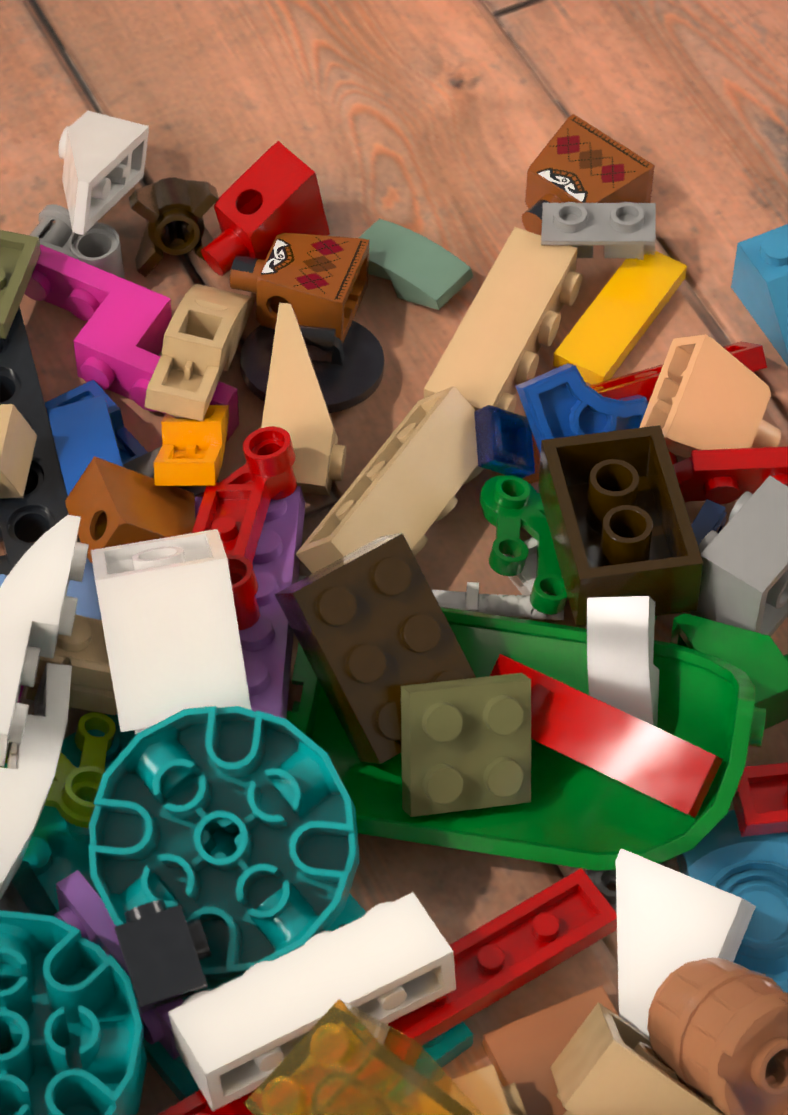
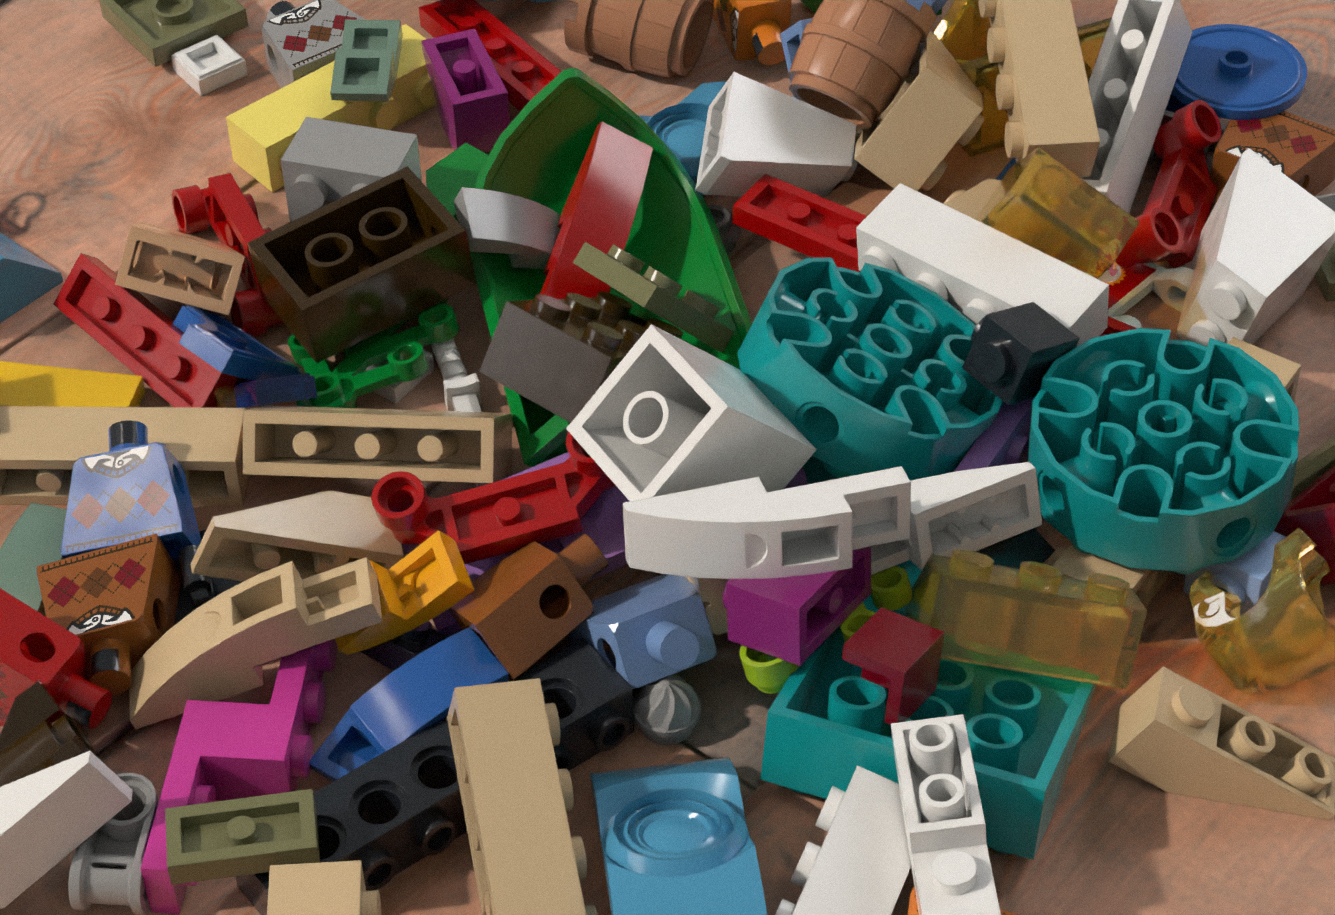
camera: 110 degrees left, 10 degrees down
none -> torso [61,420,201,564]

